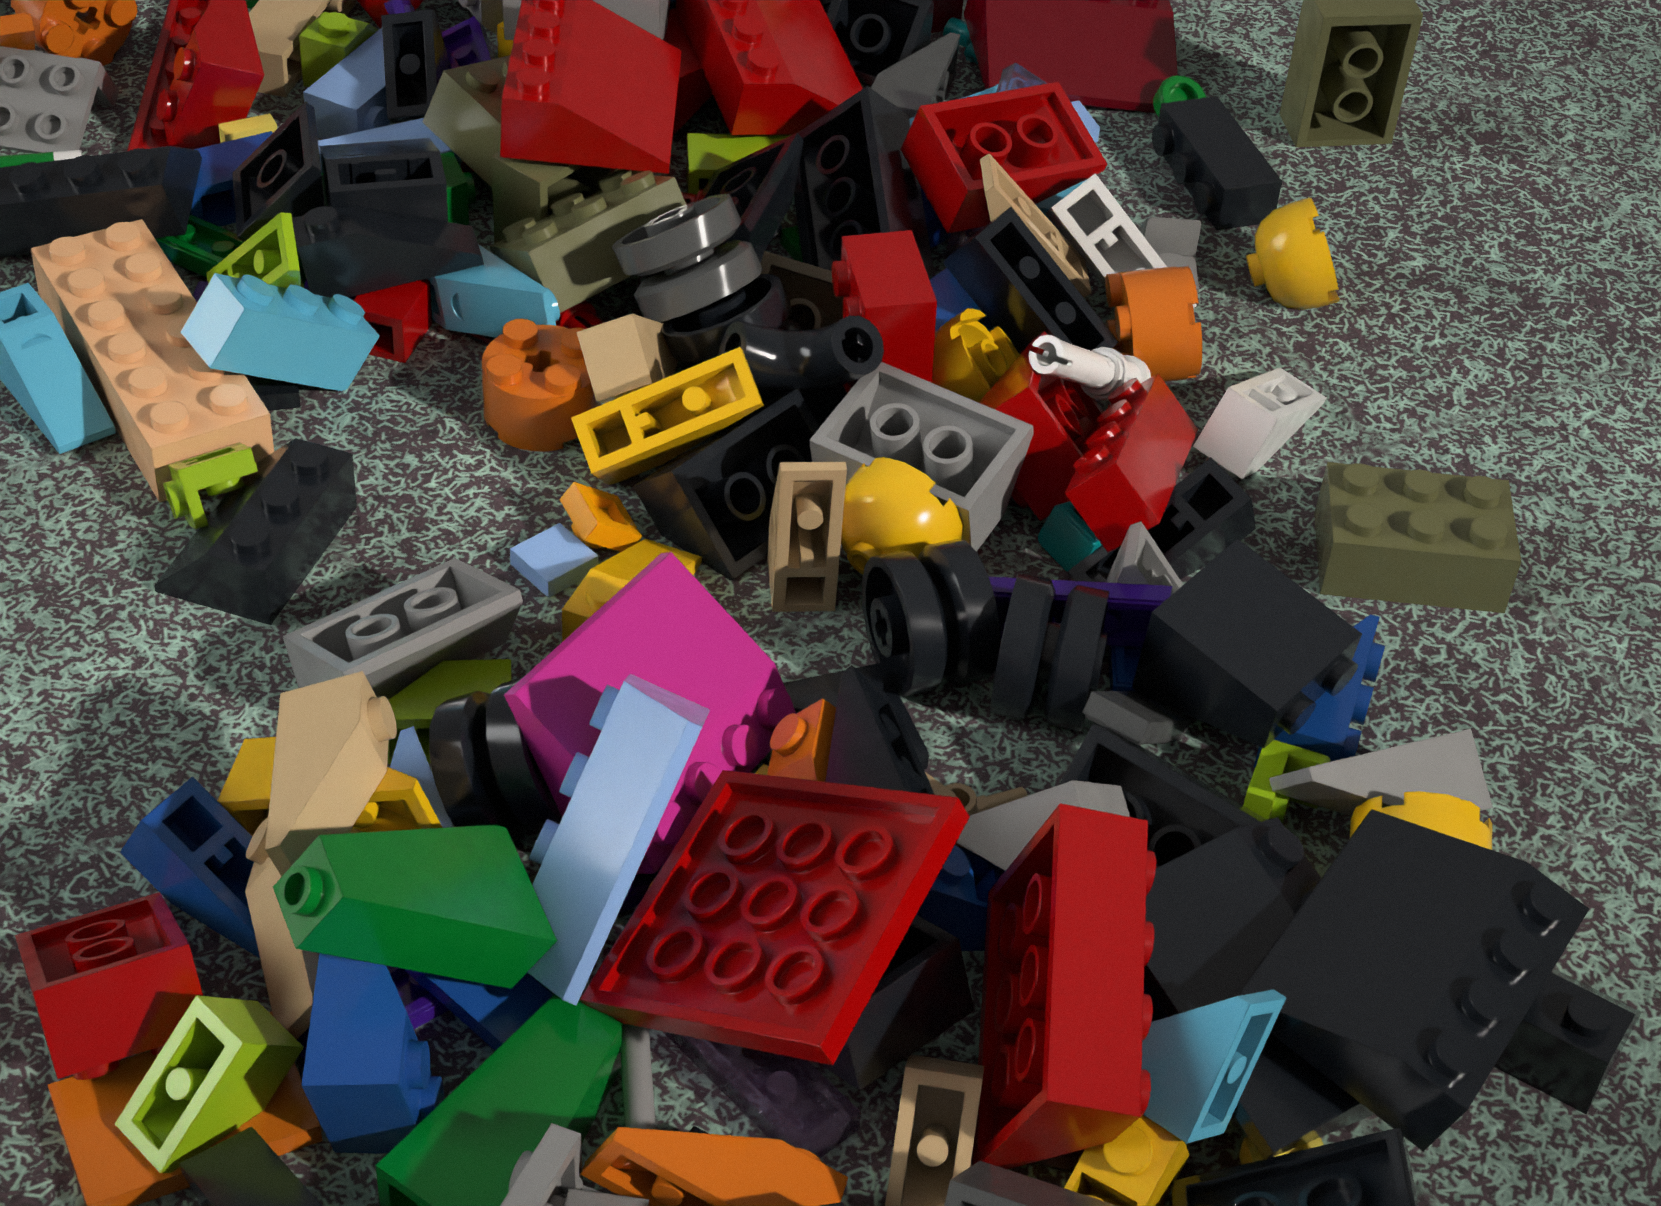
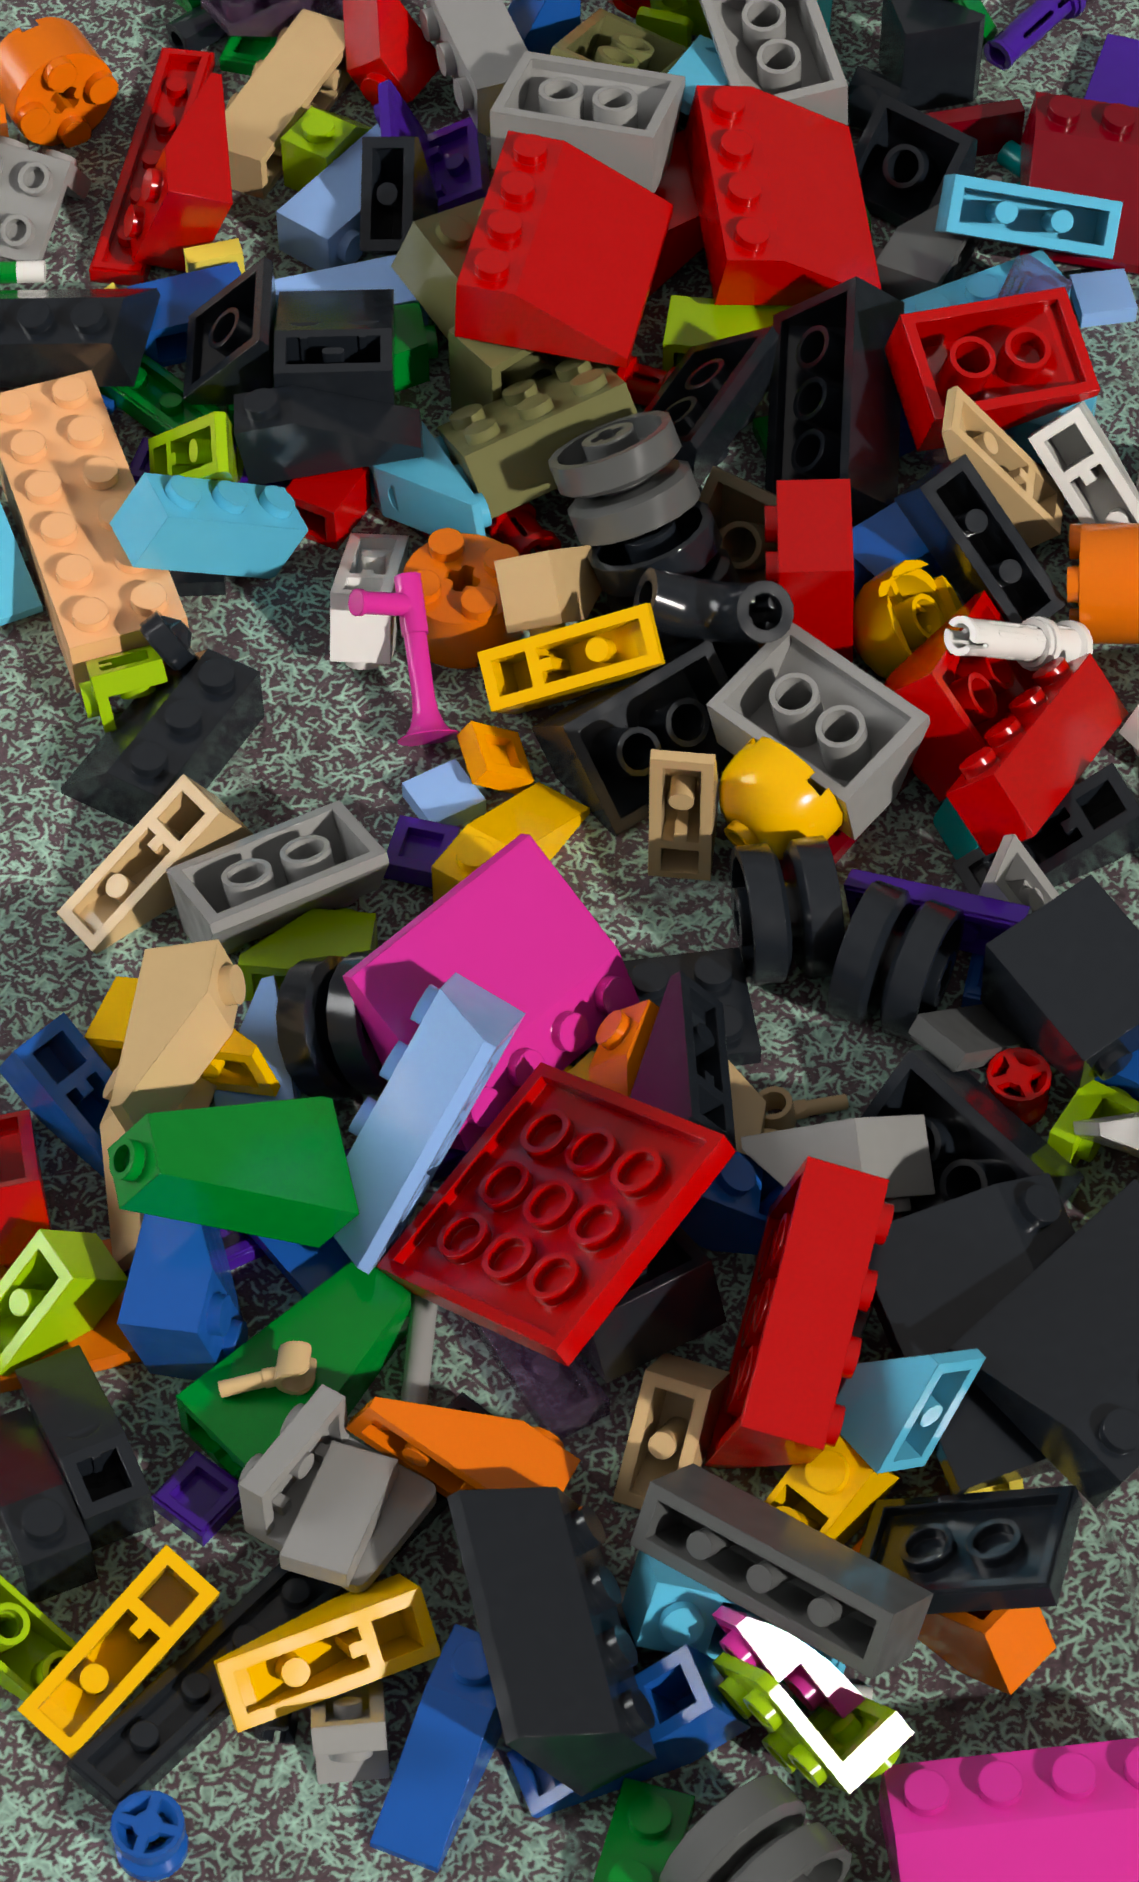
camera: 15 degrees right, 10 degrees up
none -> tan slope [56,774,253,954]
none -> black tile [140,610,196,671]
none -> tan hand [218,1341,317,1398]
none -> white slope [330,533,409,670]
none -> dark pink piece [348,572,459,746]
none -> dark purple plate [384,815,460,888]
none -> medium azure brick [935,174,1123,259]
none -> red wheel [985,1047,1052,1127]

